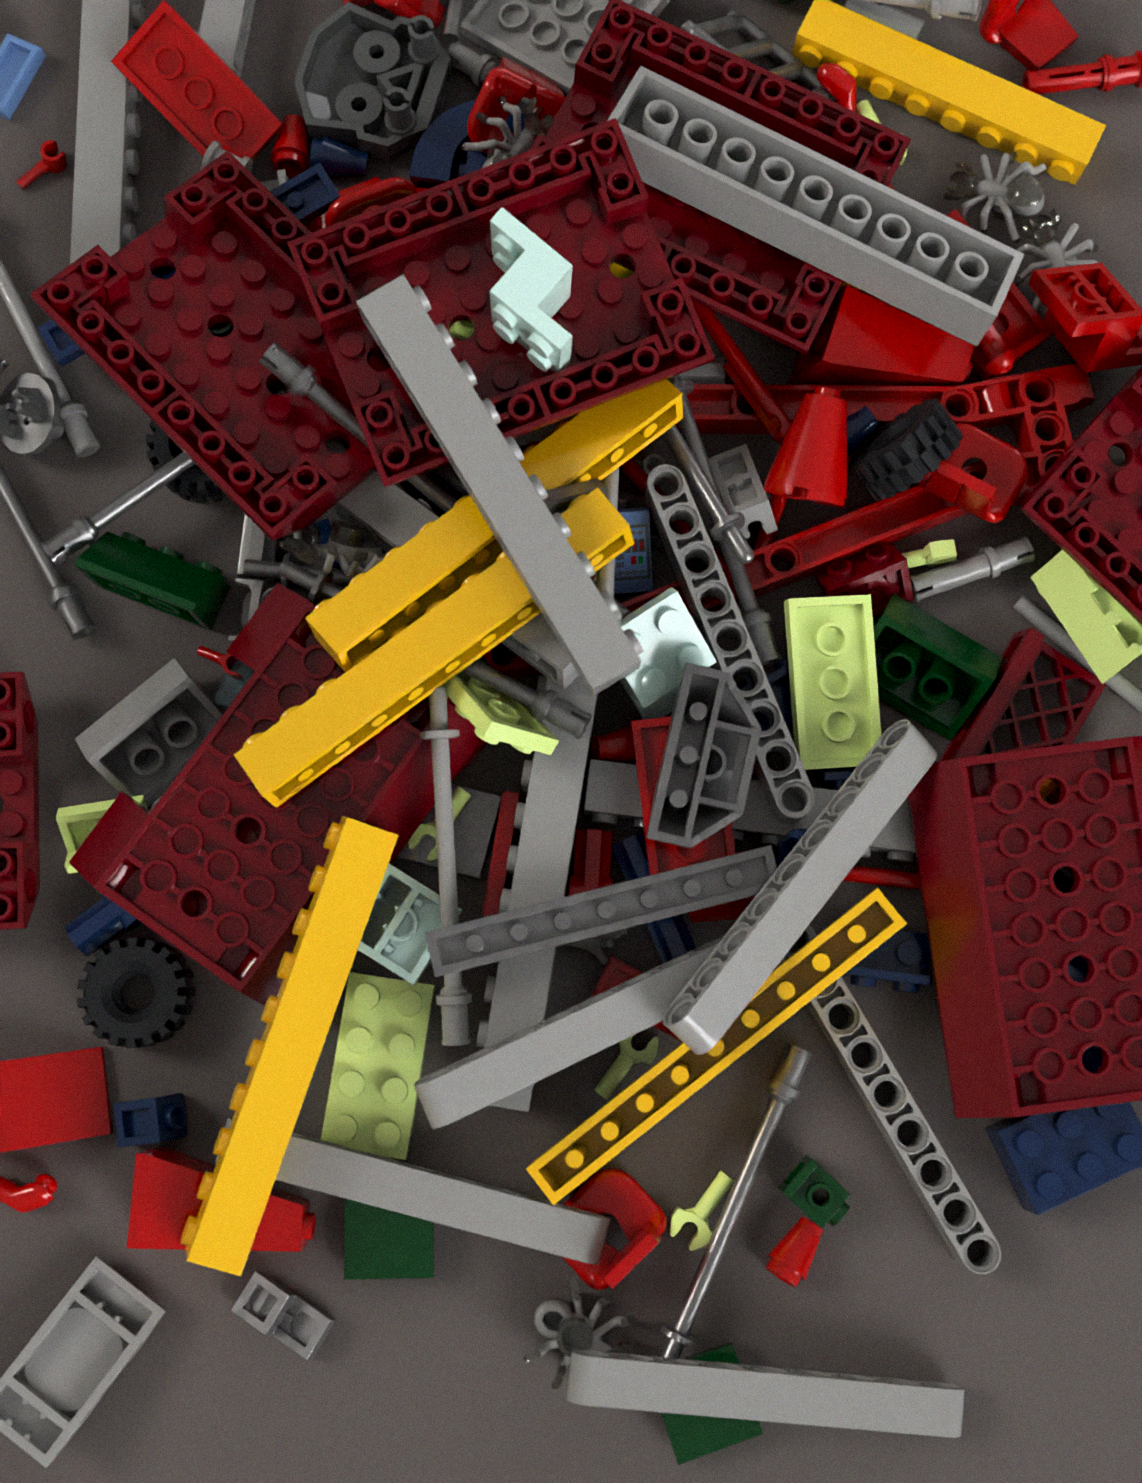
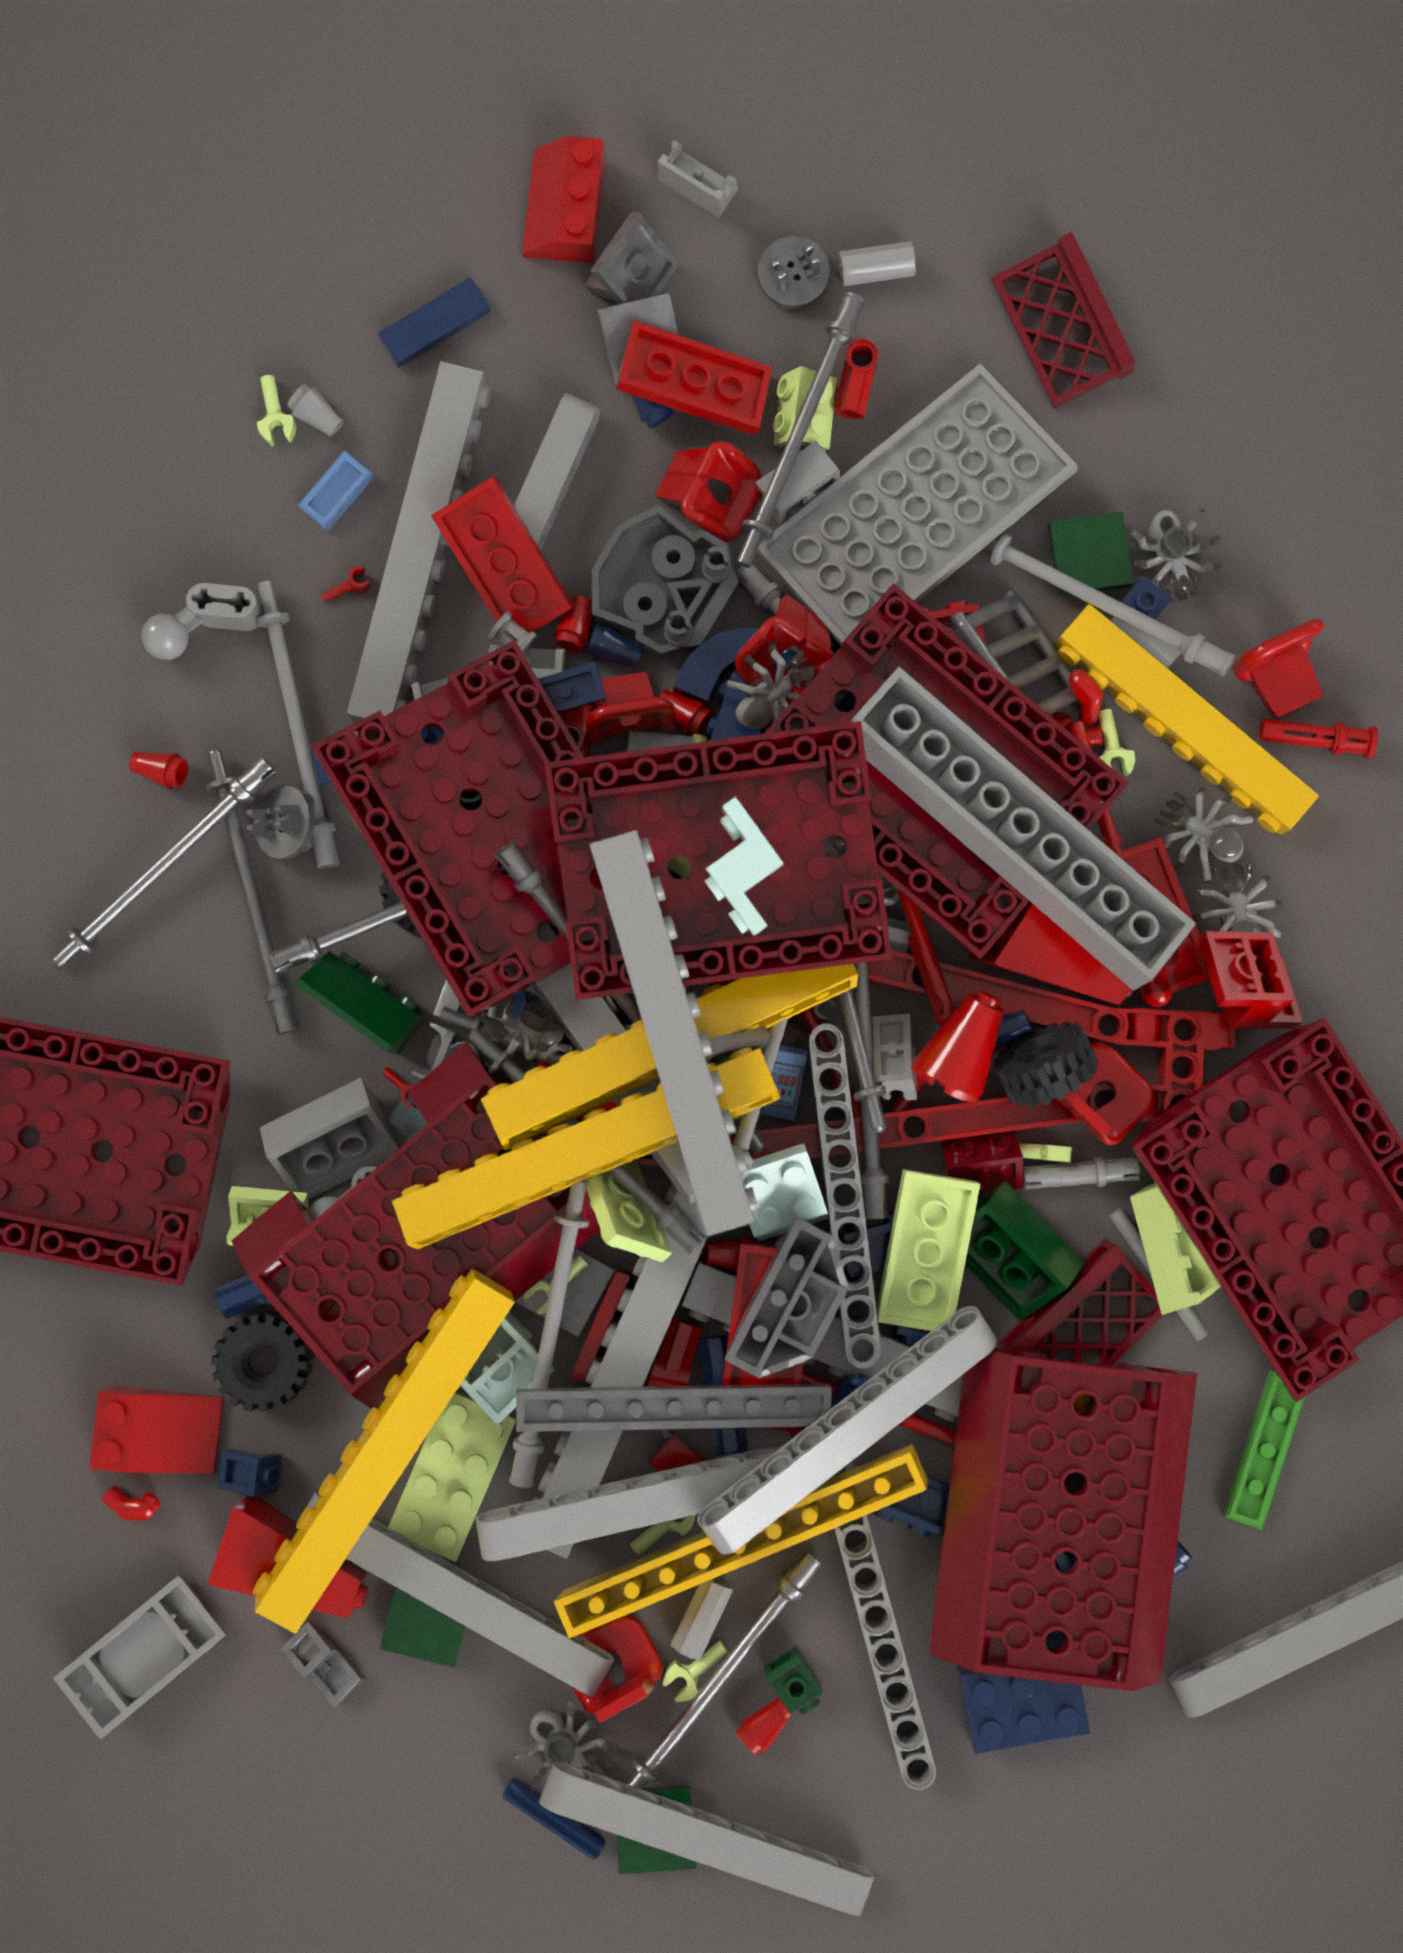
camera: 20 degrees right, 5 degrees up
none -> dark blue axle [503,1778,605,1860]
none -> light grey axle [670,1577,734,1661]

